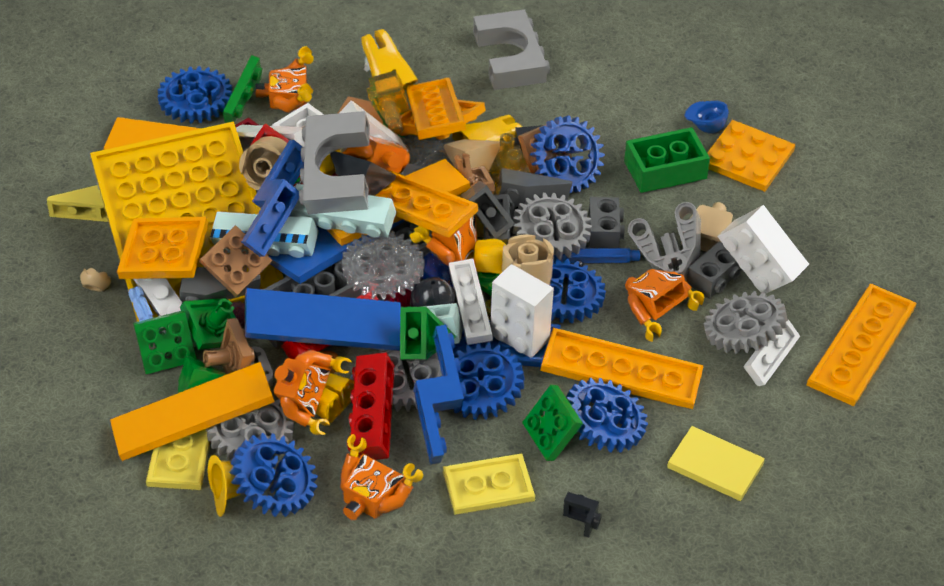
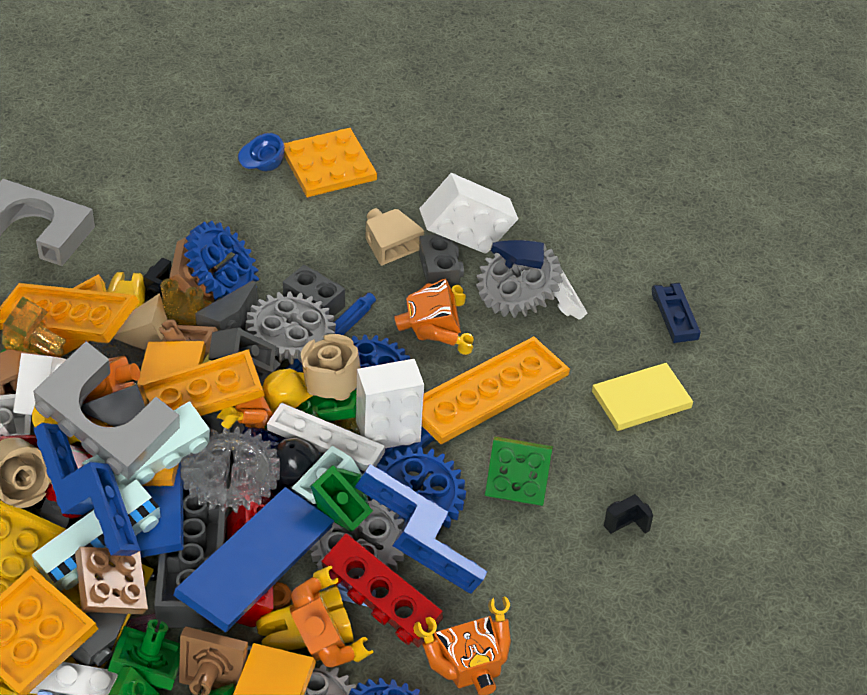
camera: 55 degrees left, 0 degrees up
light yellow tile [443,453,535,515] -> none
blue gear [566,378,648,453] -> none
green brick [624,127,710,193] -> none
light grey connector [628,202,701,281] -> none
light orange tile [807,283,916,406] -> none
none -> dark blue slope [491,240,544,269]
none -> dark blue plate [652,283,701,343]

